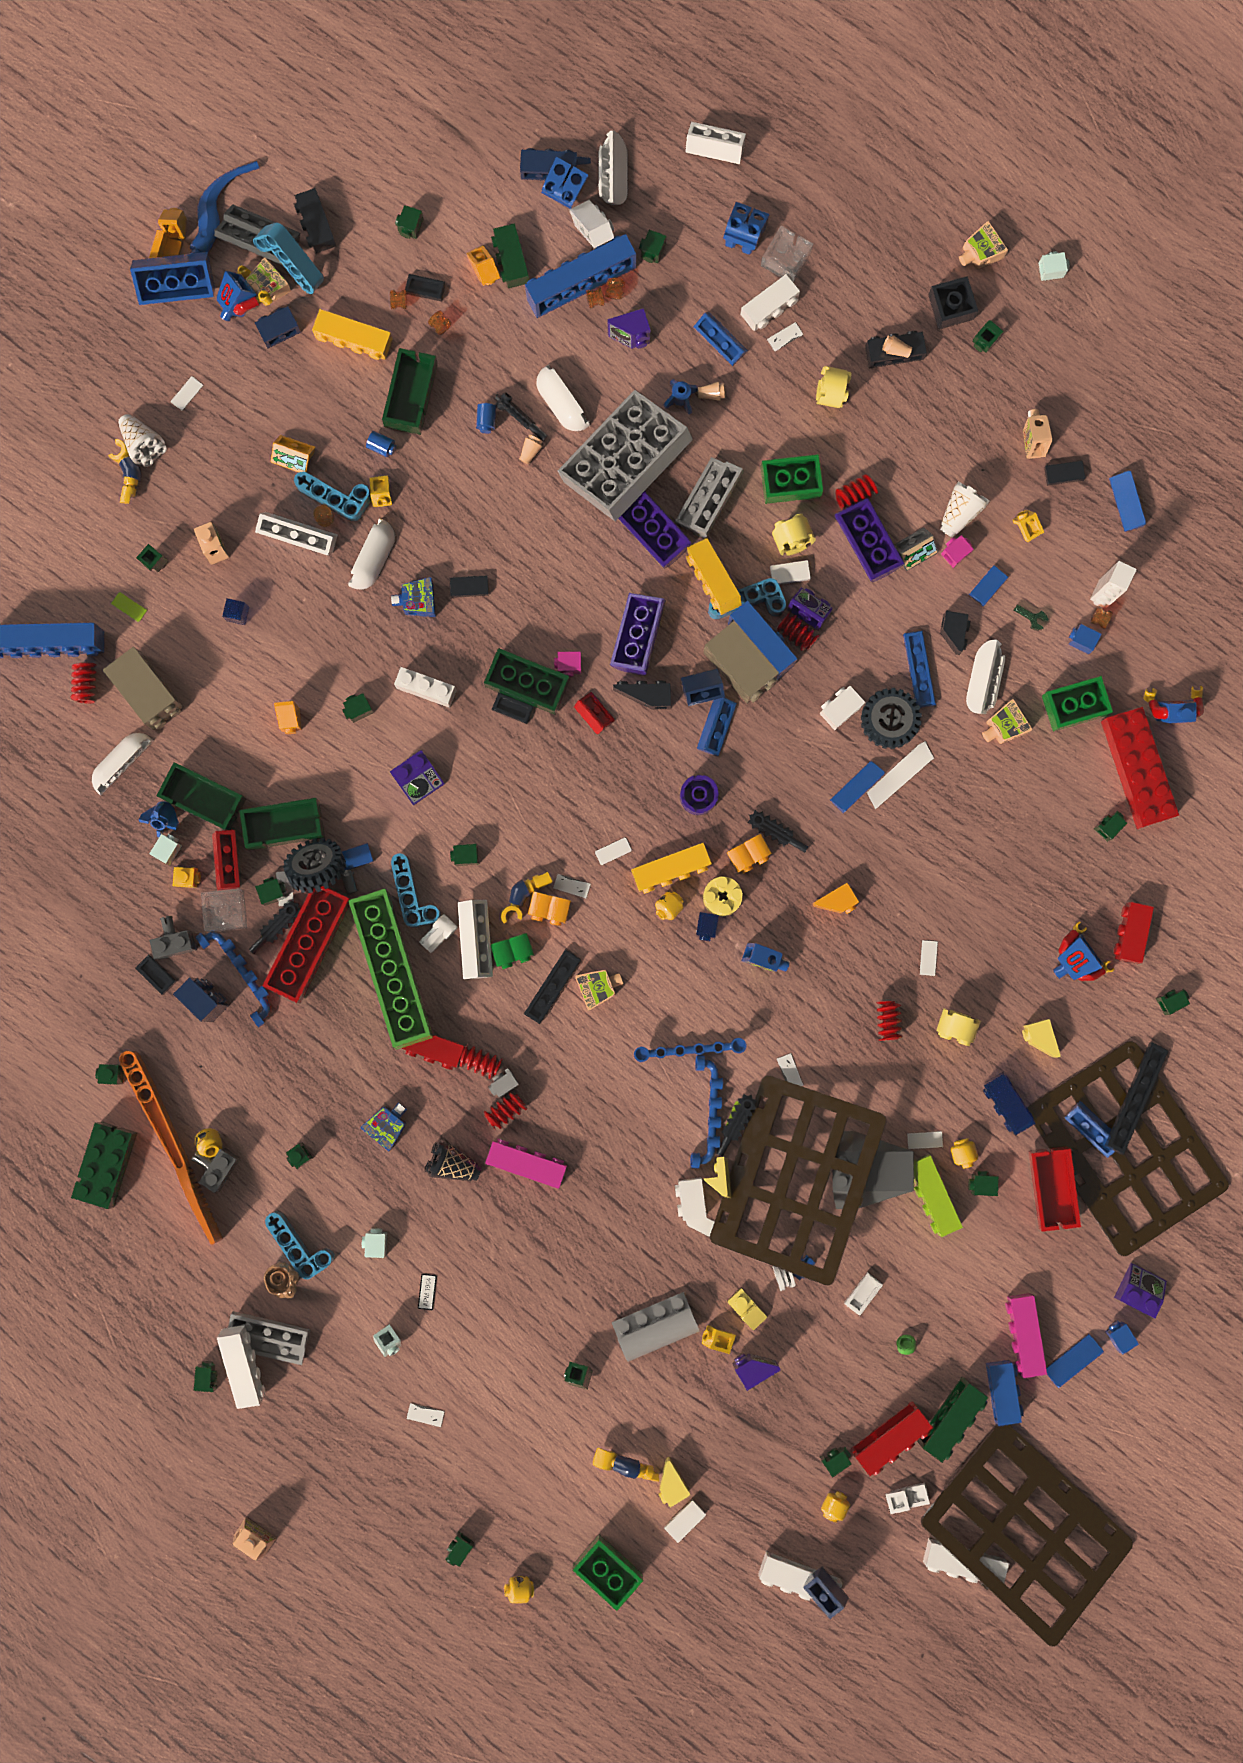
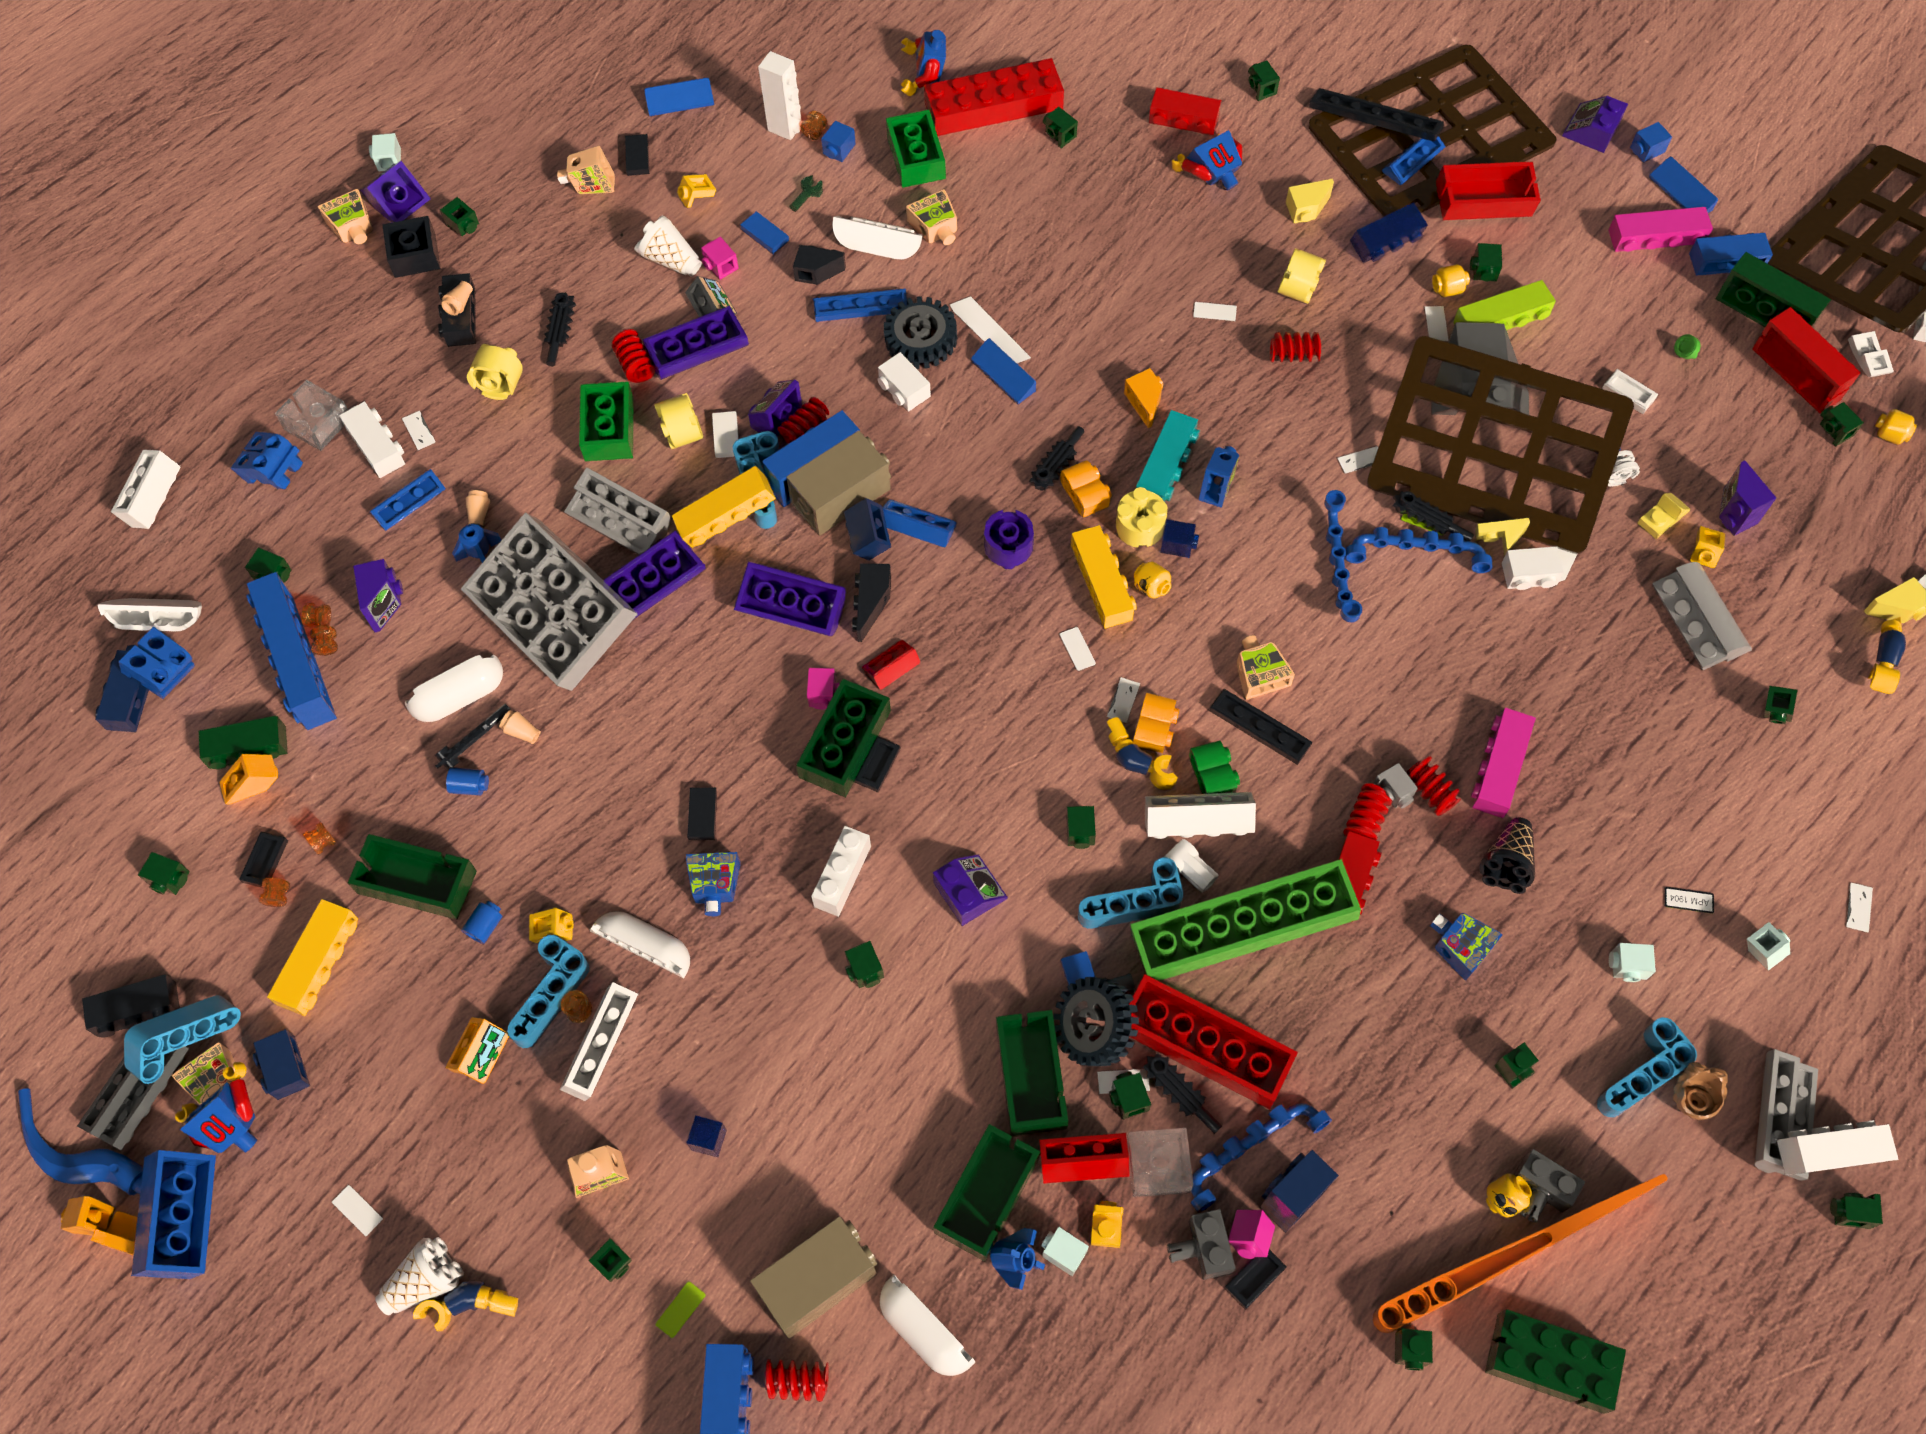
camera: 85 degrees left, 20 degrees down
light orange slope [274,701,302,734] -> none
white brick [570,200,614,248] -> none
none -> dark purple slope [360,161,431,223]
none -> black piece [544,292,577,367]
none -> teal brick [1136,410,1200,502]
none -> dark pink brick [1228,1210,1275,1259]

